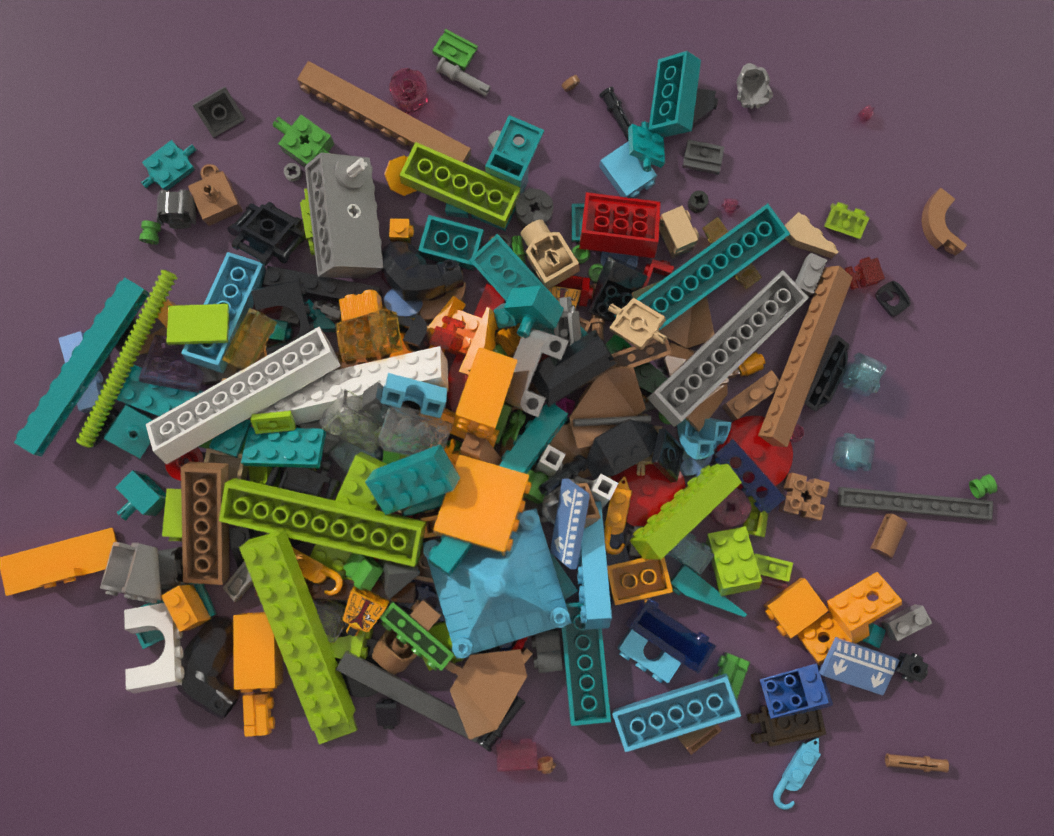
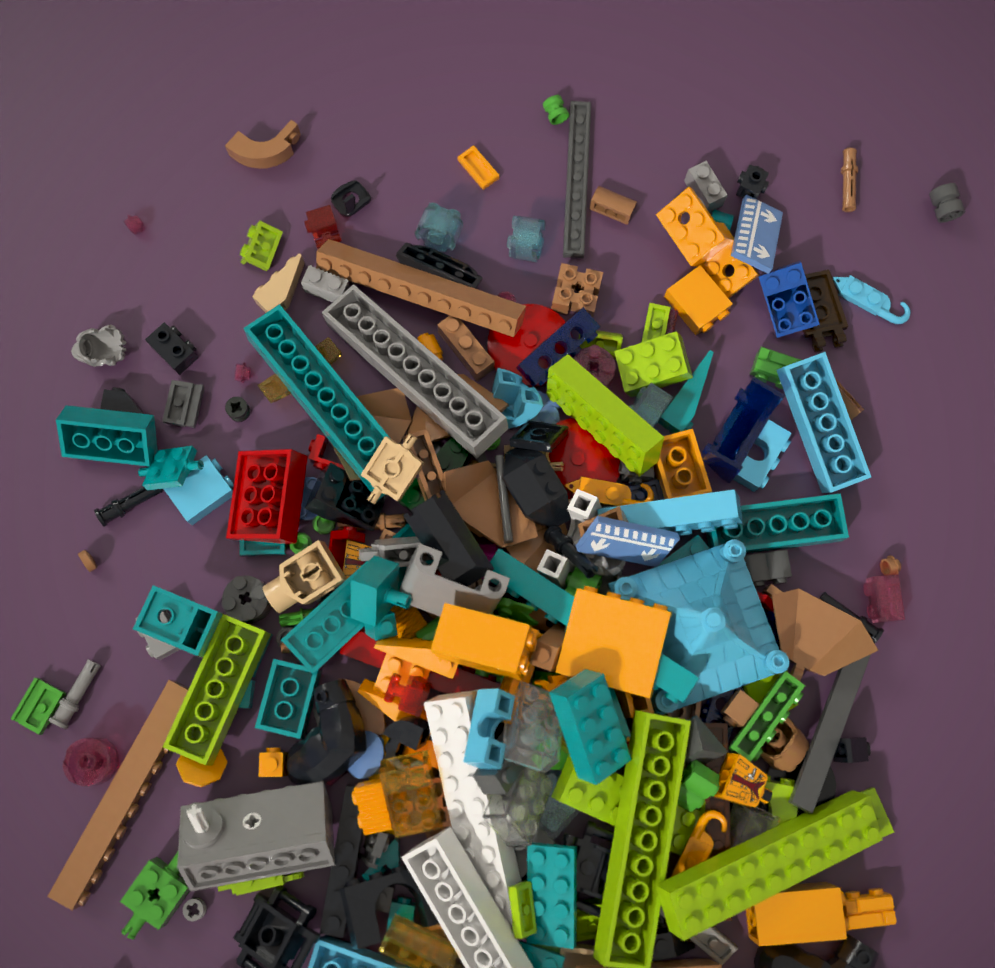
camera: 90 degrees left, 5 degrees down
tan piece [659,206,699,259] -> none
none -> black brick [145,322,198,375]
none -> light orange tile [458,145,500,190]

